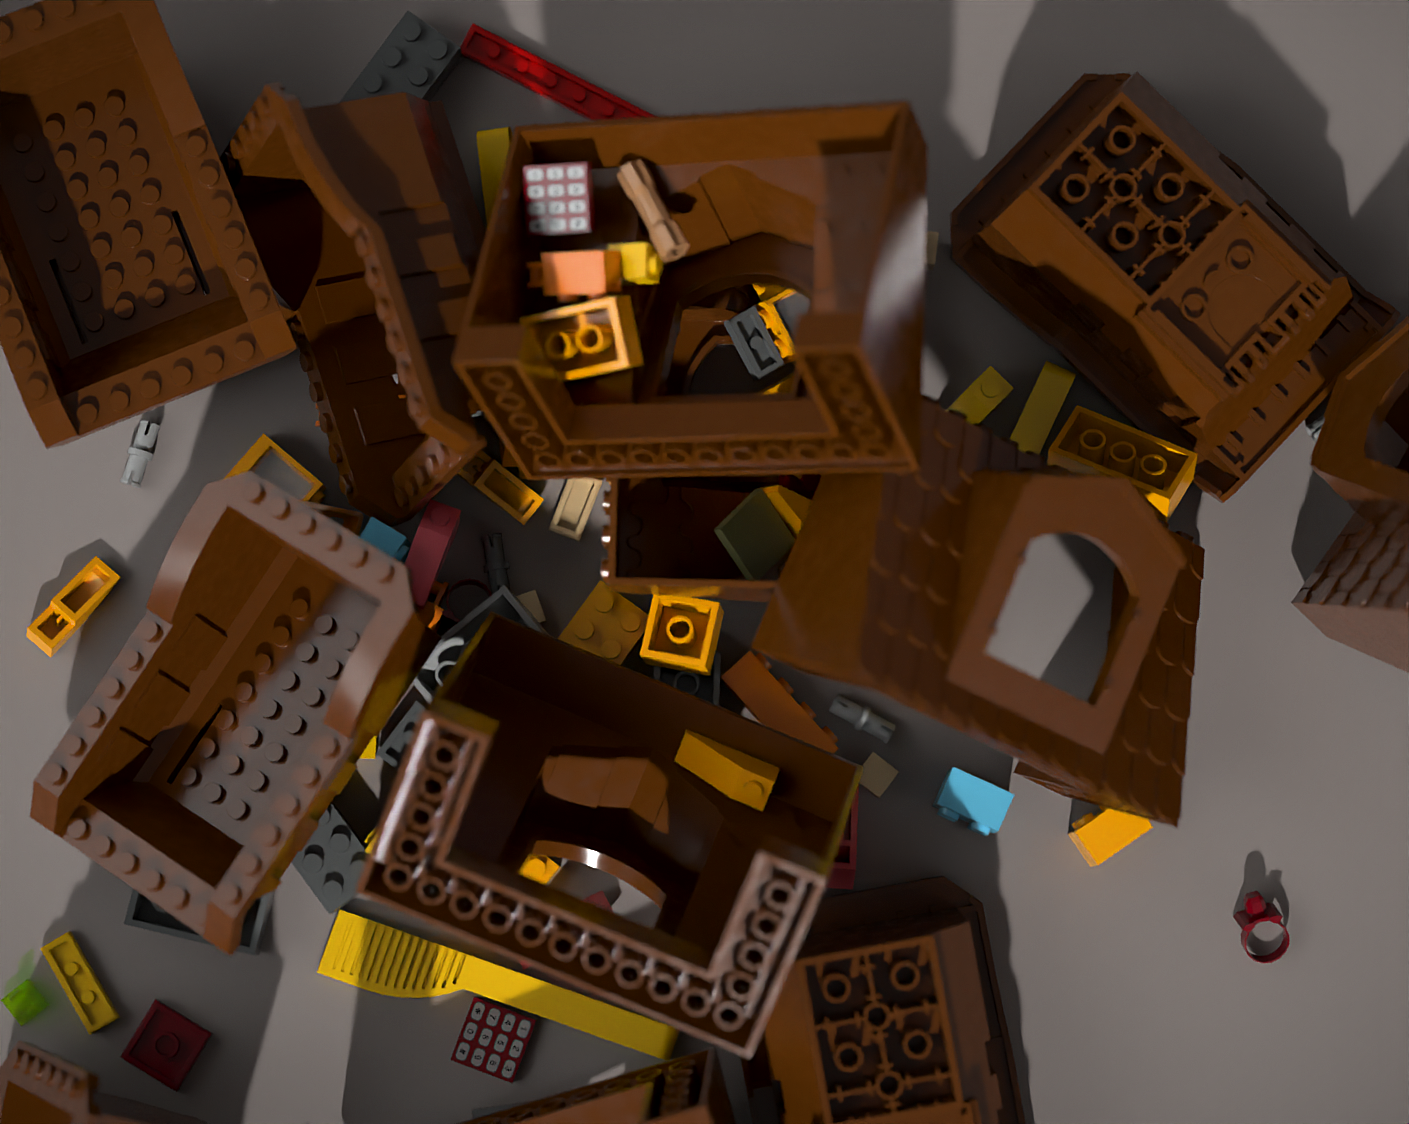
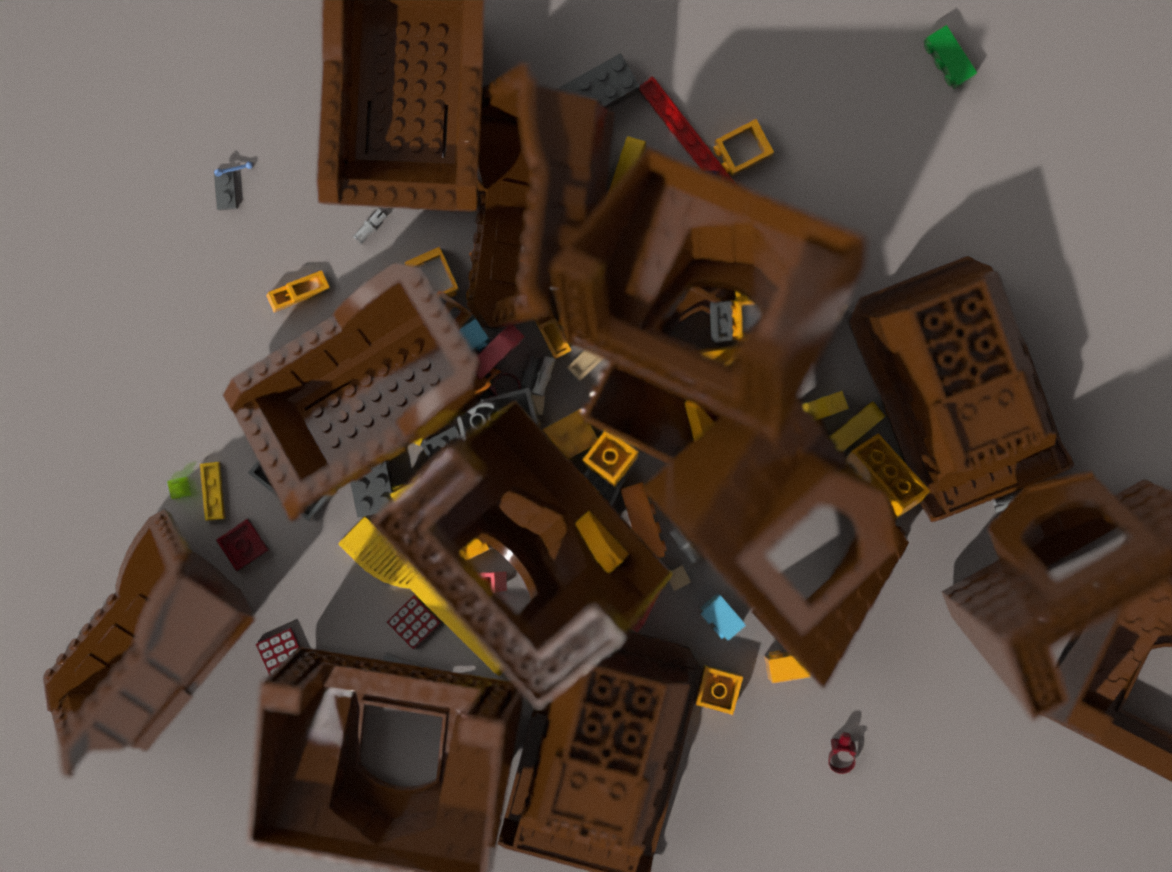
camera: 25 degrees right, 5 degrees up
light orange brick [519,296,643,382] -> none
tile [523,162,595,236] -> none
orange brick [526,250,622,302] -> none
yellow brick [608,243,663,285] -> none
medium nougat axle [617,159,690,262] -> none
olive tile [714,489,795,581] -> none
none -> white pin [532,356,556,396]
none -> light orange brick [694,665,743,715]
none -> window [713,119,774,177]

